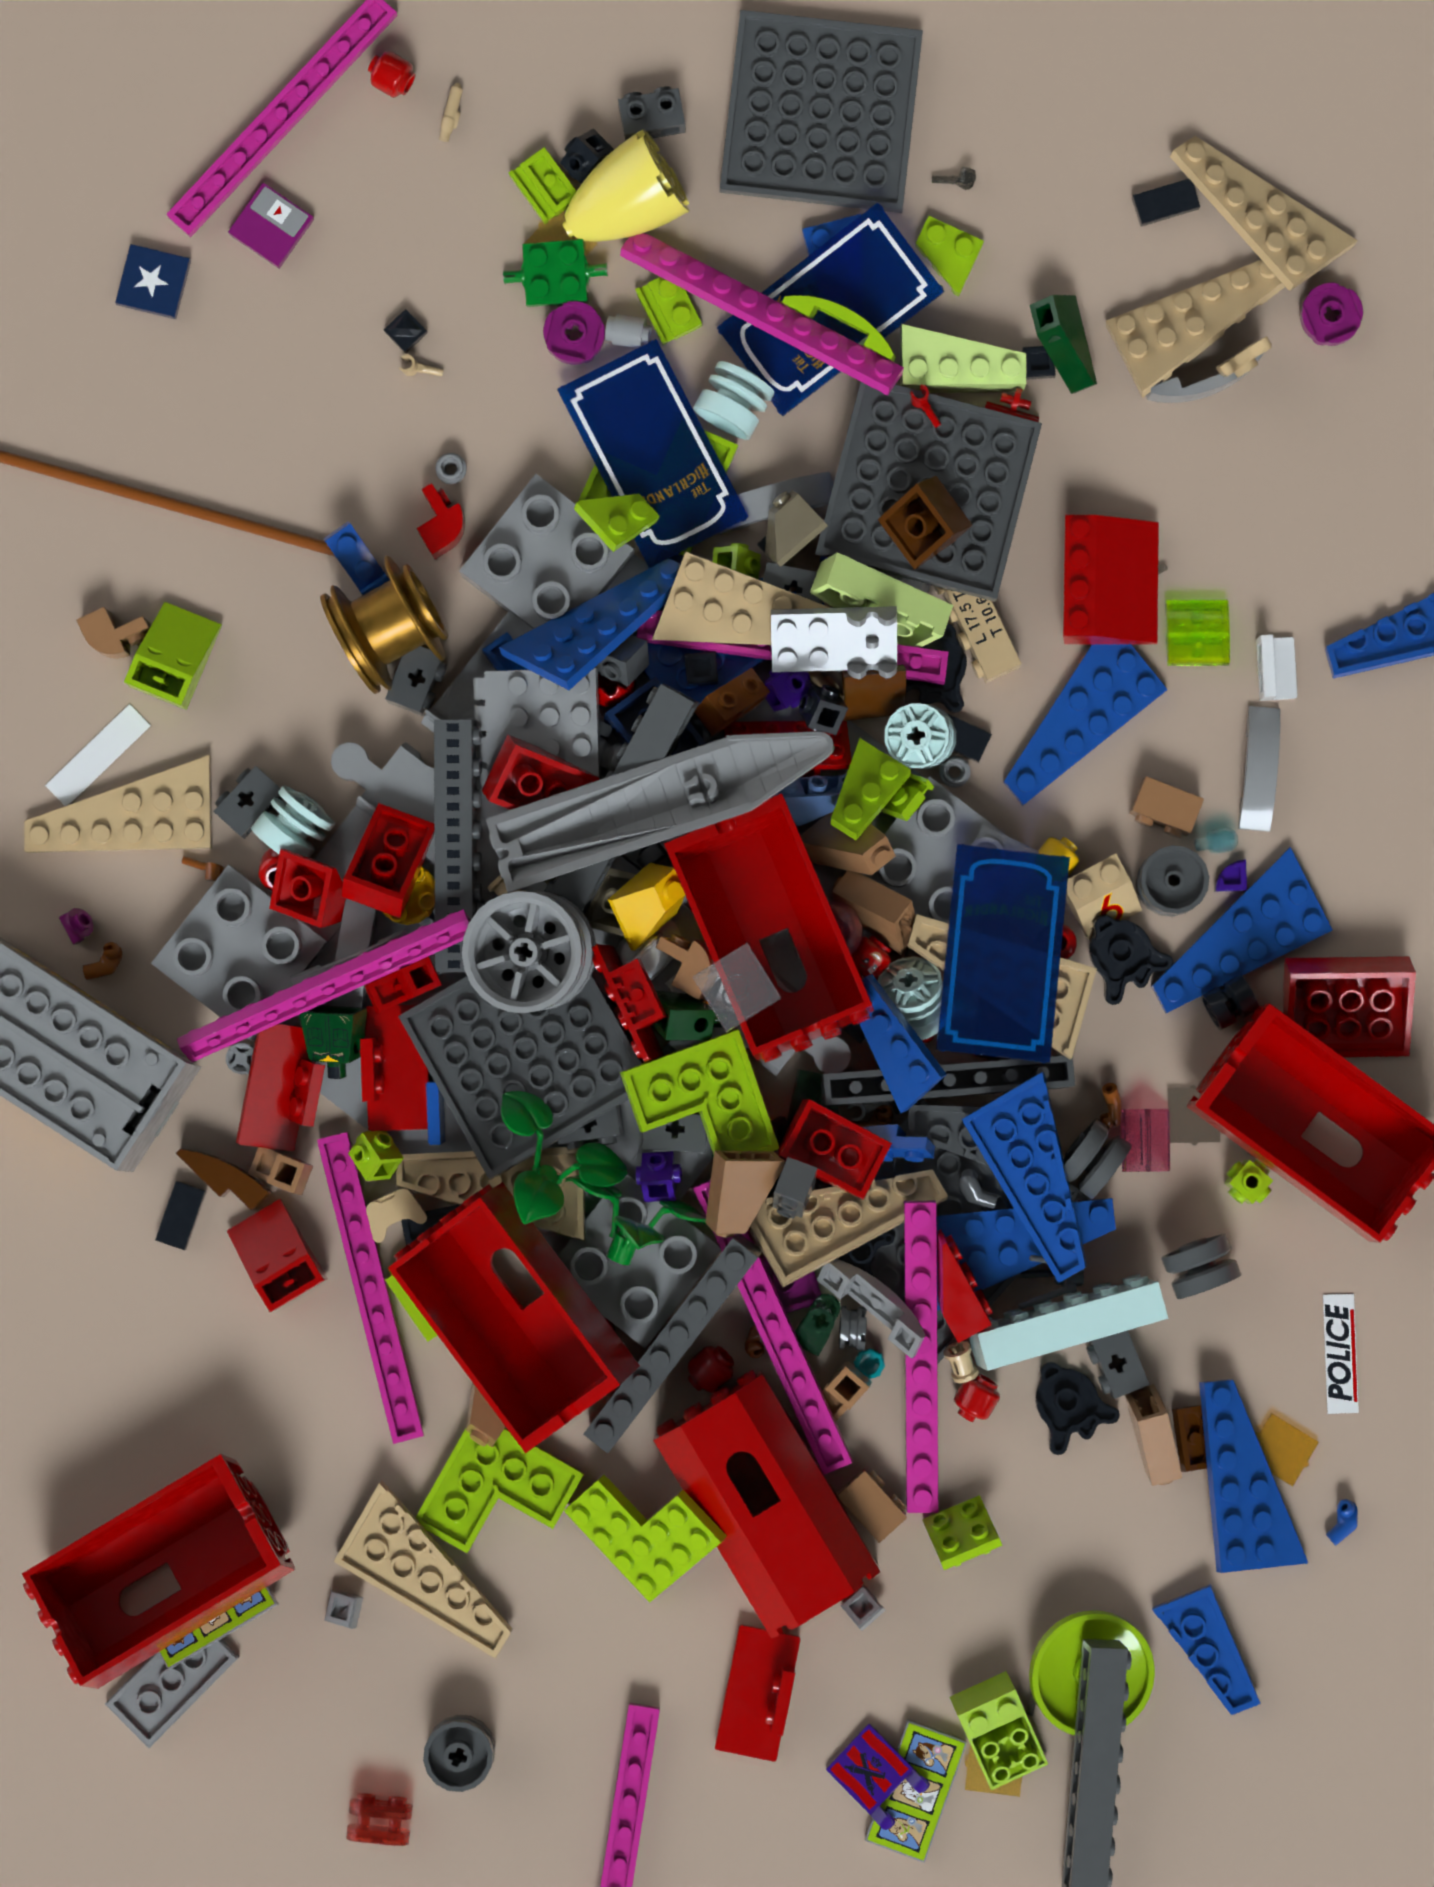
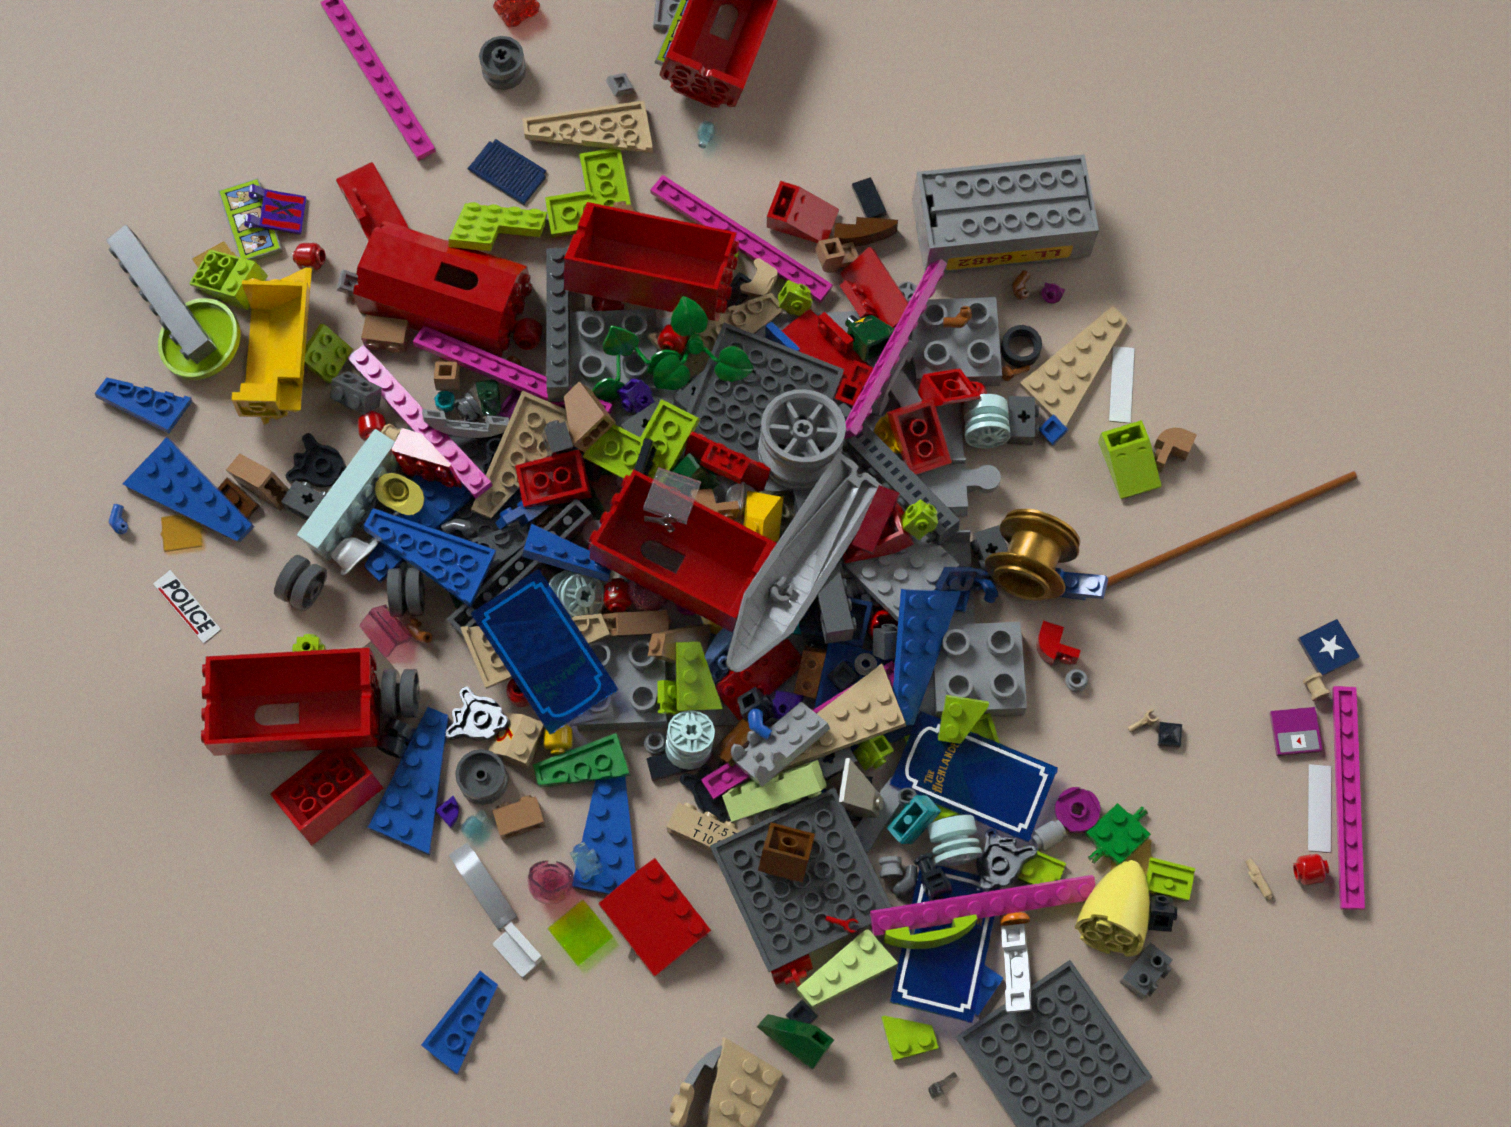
camera: 140 degrees right, 15 degrees down
none -> yellow panel [232,268,312,425]
none -> red head [293,243,326,270]
none -> dark grey brick [330,371,382,414]
none -> white piece [331,537,379,575]
none -> light yellow piece [375,473,424,515]
none -> dark grey wheel [381,669,420,718]
none -> dark blue window [467,139,547,205]
none -> clear pink cylinder [527,860,574,904]
none -> green wing [533,733,631,787]
none -> clear light blue brick [570,842,604,881]
none -> black tile [634,438,658,476]
none -> clear smoke hand [644,514,677,532]
none -> red head [657,324,689,354]
none -> clear light blue cylinder [697,121,715,149]
none -> blue arm [748,709,773,740]
none -> dark red tile [852,485,900,554]
none -> light grey plate [854,653,877,676]
none -> light grey wheel [879,856,903,879]
none -> teal brick [887,795,941,844]
none -> dark grey arm [893,865,917,896]
none -> dark grey hinge [898,788,916,808]
none -> lime brick [902,499,938,540]
none -> black connector [913,853,952,901]
none -> dark blue hinge [935,567,988,591]
none -> dark orange arm [943,306,972,328]
none -> blue arm [974,577,998,603]
none -> tile [976,828,1038,892]
none -> orange piece [1000,912,1030,926]
none -> black tyre [1001,325,1042,368]
none -> white slope [1001,924,1031,1013]
none -> blue tile [1039,414,1069,445]
none -> tan bush [1303,672,1331,701]
none -> white sticker [1308,764,1331,852]

